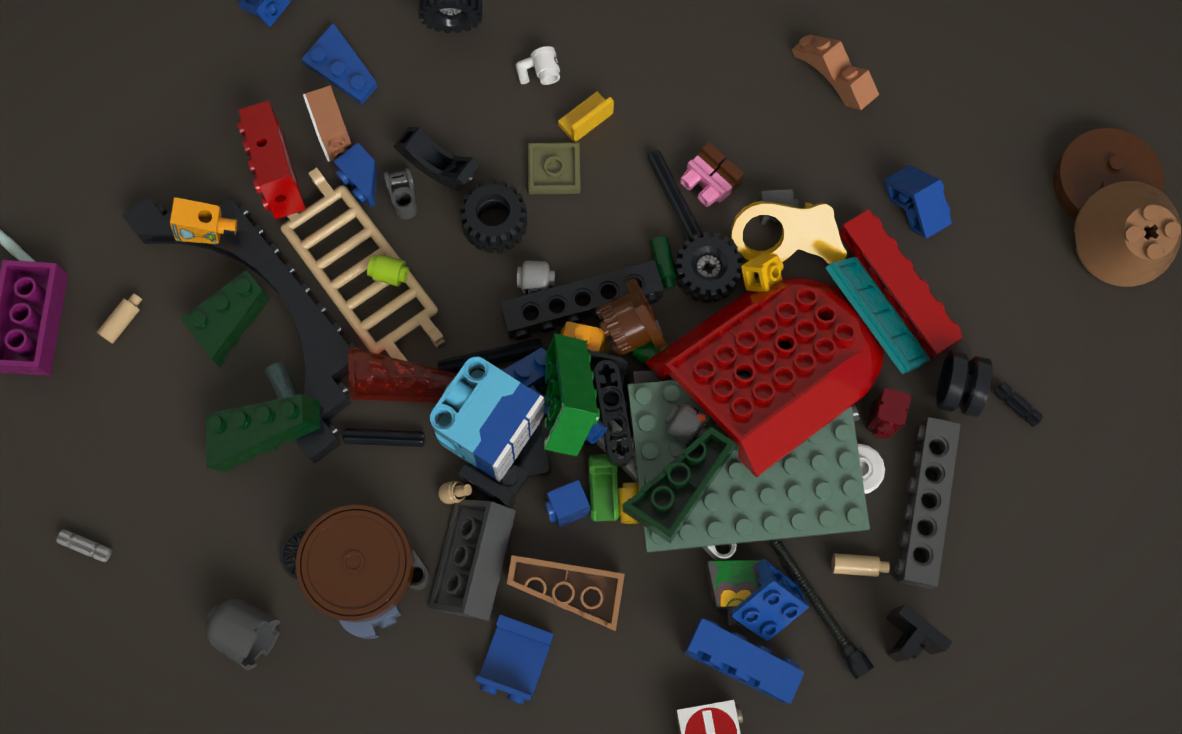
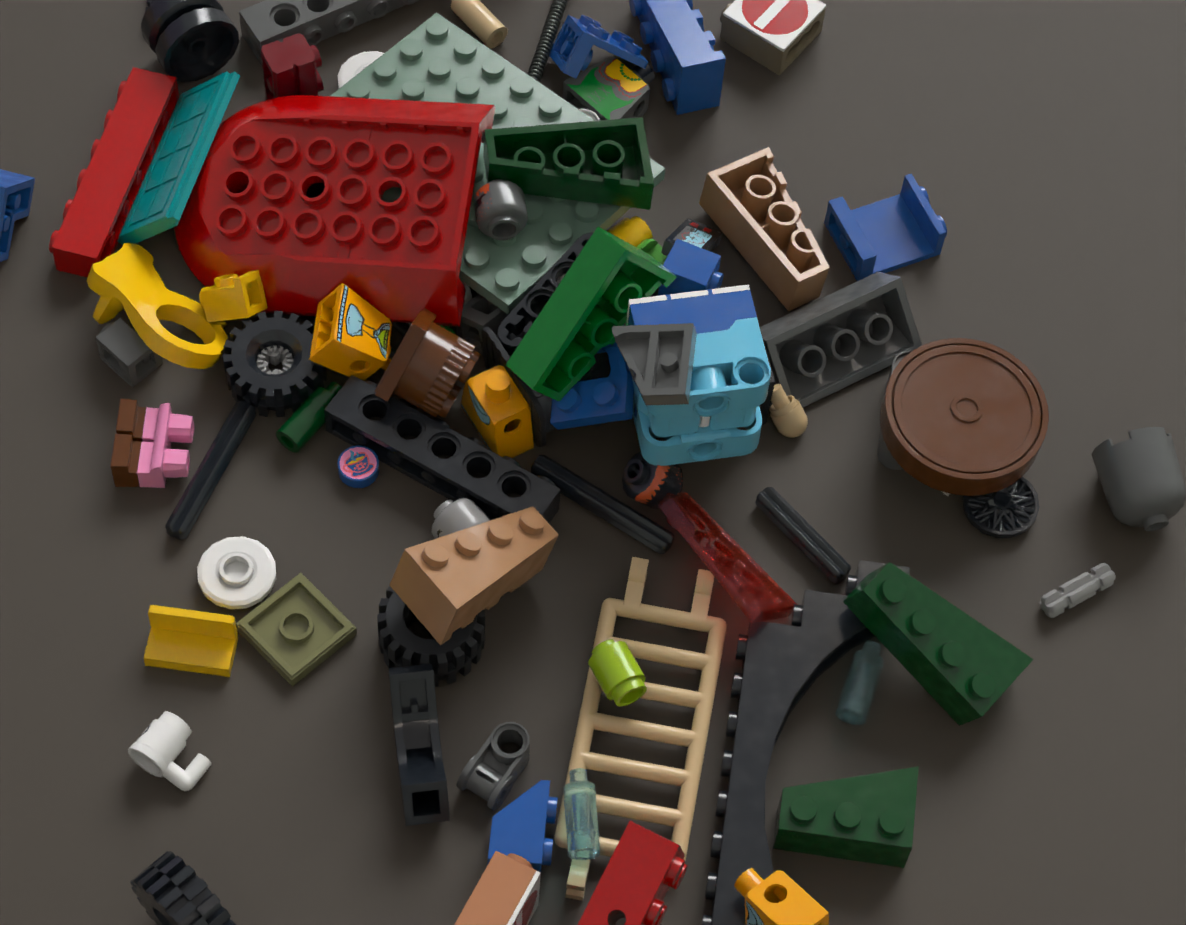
camera: 135 degrees left, 15 degrees down
none -> white wheel [197,536,276,609]
none -> light orange torso [309,283,397,381]
none -> tile [337,445,379,488]
none -> medium nougat wedge [390,506,559,645]
none -> clear light blue cylinder [563,768,600,860]
none -> dark grey wing [612,323,697,406]
none -> tile [661,218,723,256]
none -> light grey axle [1039,563,1116,618]

